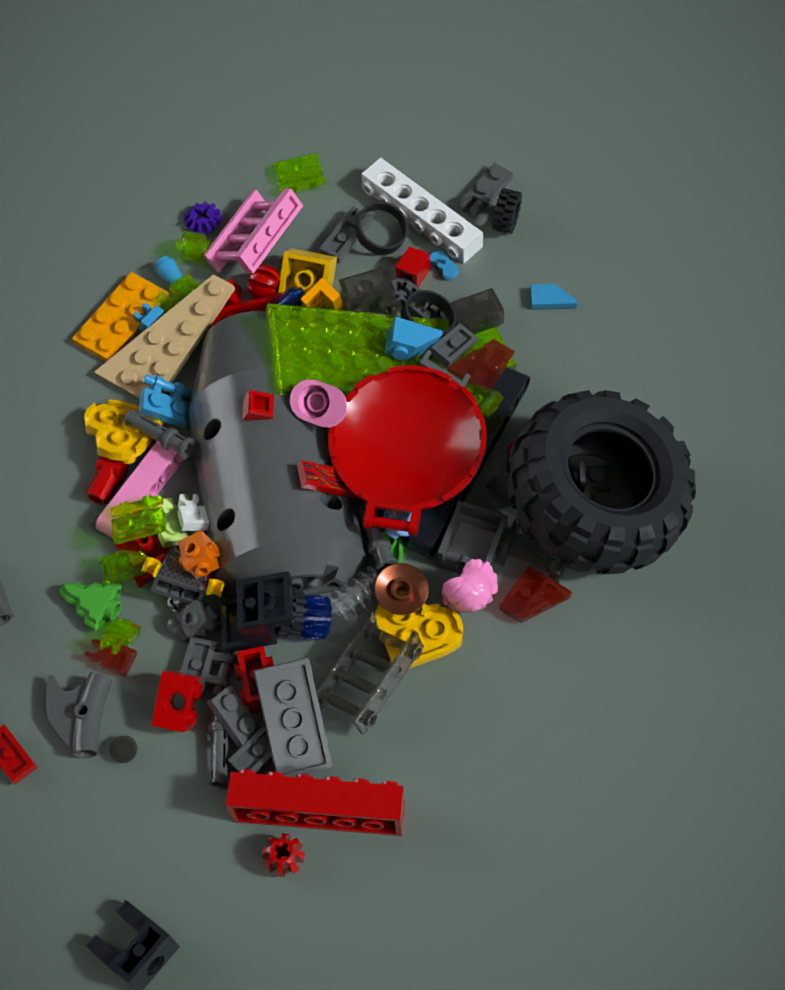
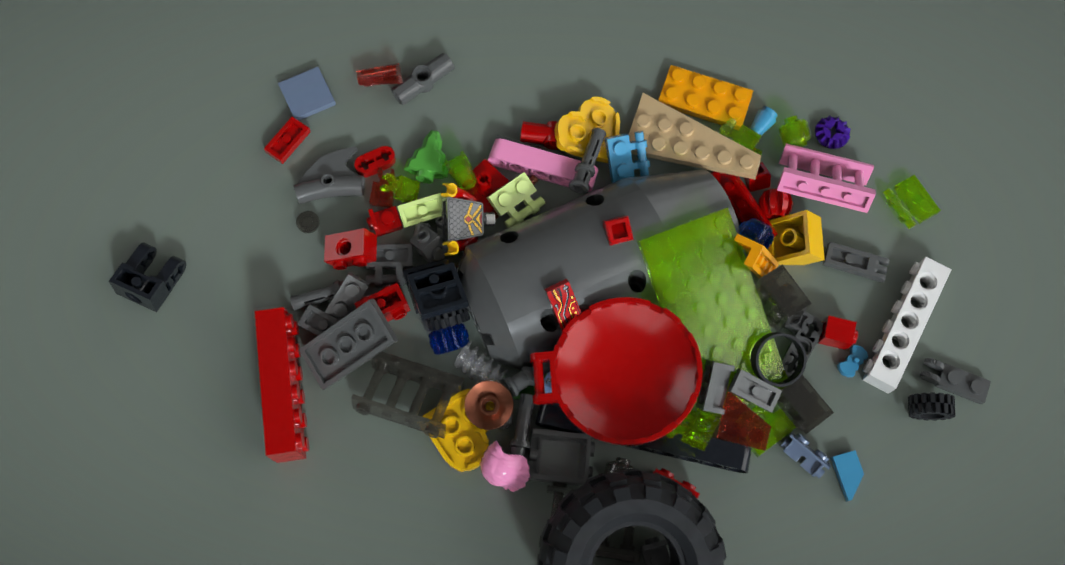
camera: 70 degrees right, 10 degrees up
clear neon green plate [110,495,166,545] -> none
dark azure tile [133,303,164,333] -> none
white plate [177,494,209,531] -> none
orange brick [178,530,220,579] -> none
red piece [262,833,305,877] -> none
bright pink piece [290,379,347,428] -> none
black tyre [355,201,409,255] -> none
dark azure slope [384,317,443,361] -> none
clear red wing [499,565,572,623] -> none
none -> red beam [354,146,396,178]
none -> red bracket [366,206,403,237]
none -> yellowish green hinge [397,193,446,228]
none -> dark grey pin [509,393,534,457]
none -> sand blue hinge [780,431,830,478]

